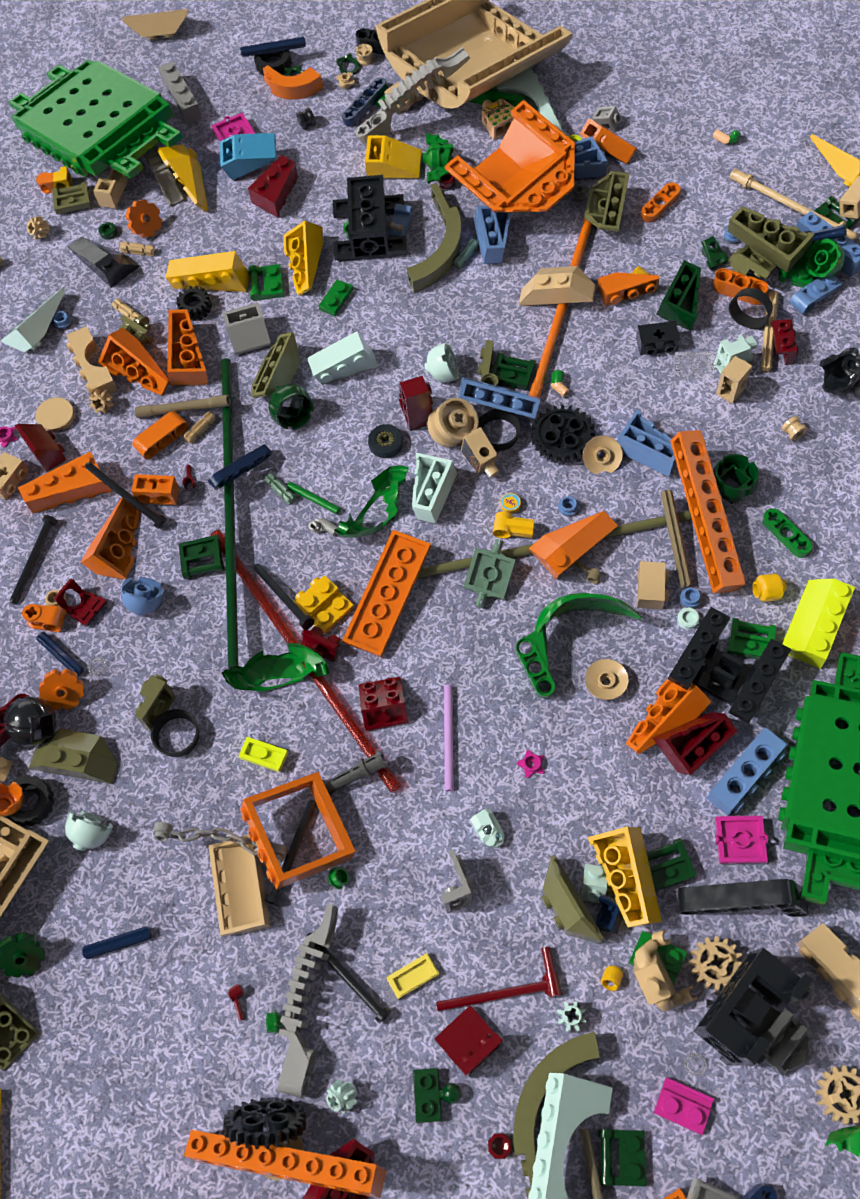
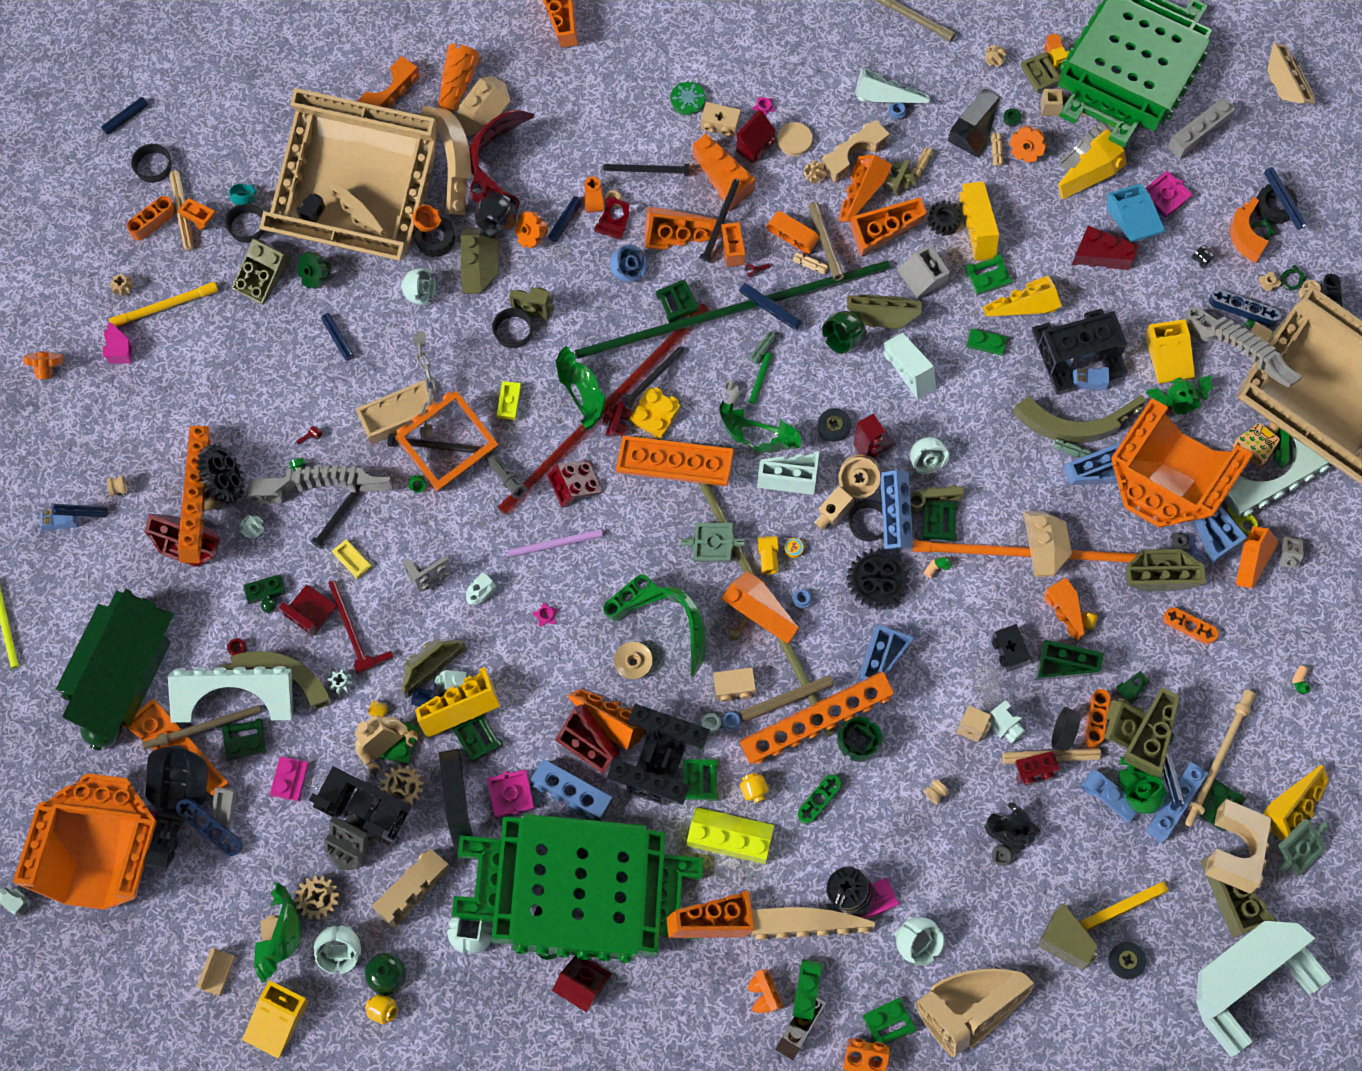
camera: 70 degrees right, 5 degrees up
tan dish [583,435,623,475] -> none

